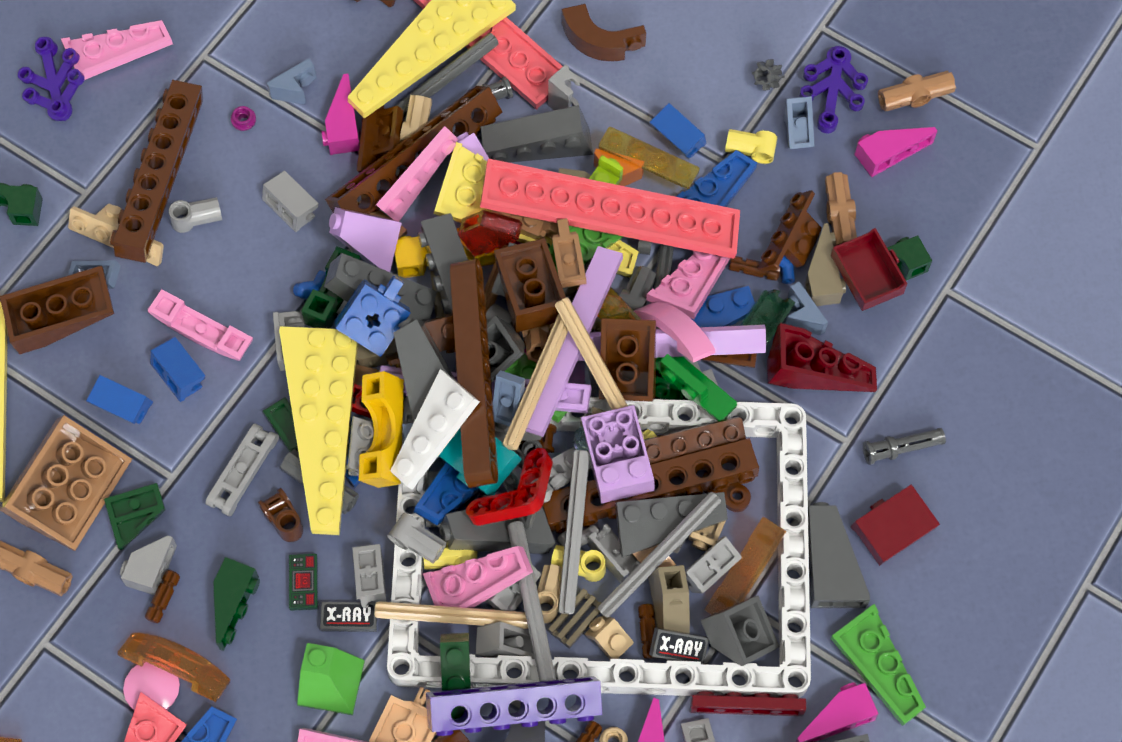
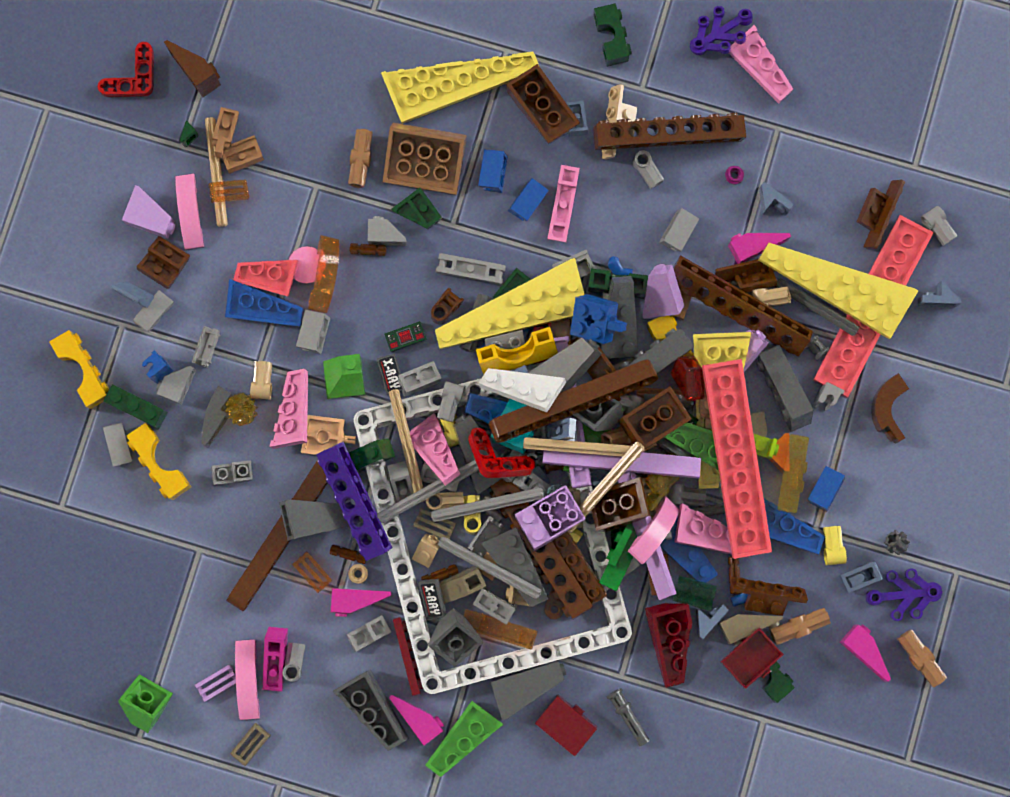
camera: 75 degrees right, 15 degrees up
dark green slope [213,557,260,651] -> none
bright pink wing [376,126,458,222] -> none
medium nougat hinge [552,218,587,288] -> none
none -> light grey hinge [296,310,330,354]

